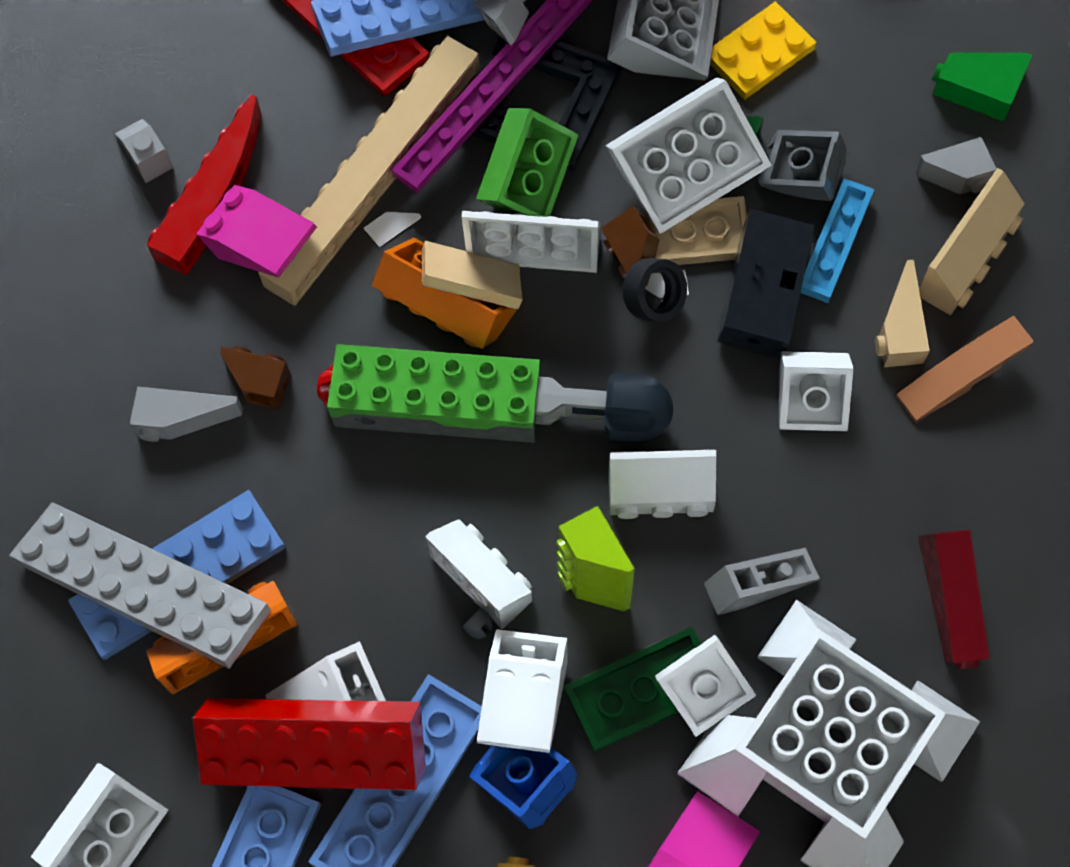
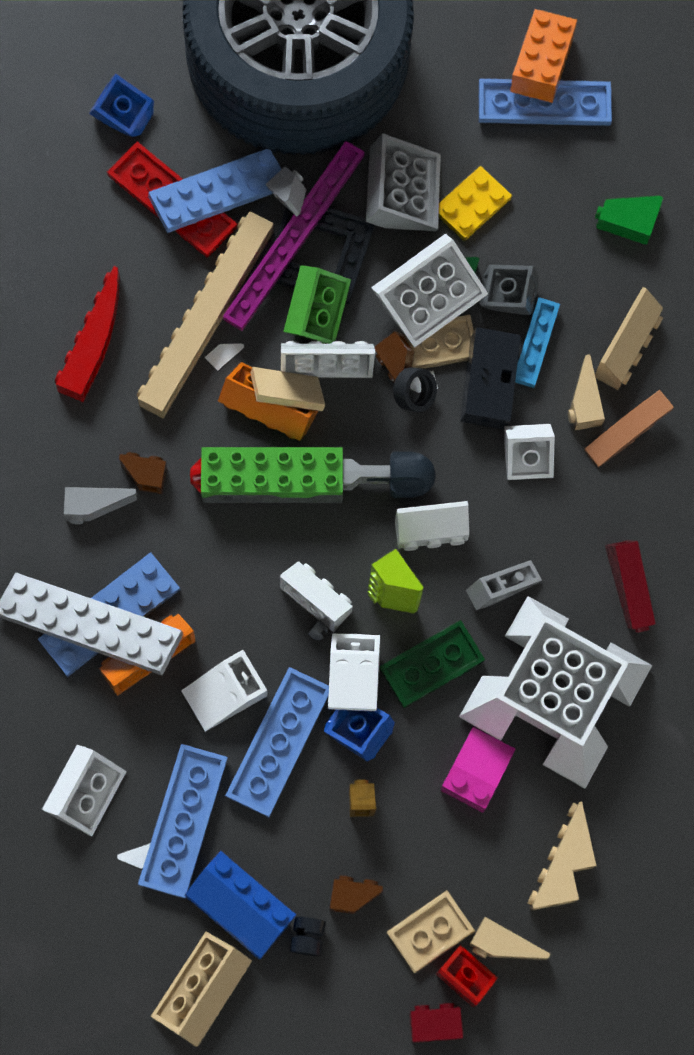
camera: 15 degrees left, 5 degrees up
light grey slope [115,119,173,183] -> none
red brick [193,698,426,790] -> none
dark pink slope [196,185,317,278] -> none
white hinge [655,635,756,737] -> none
light grey slope [915,137,997,194] -> none

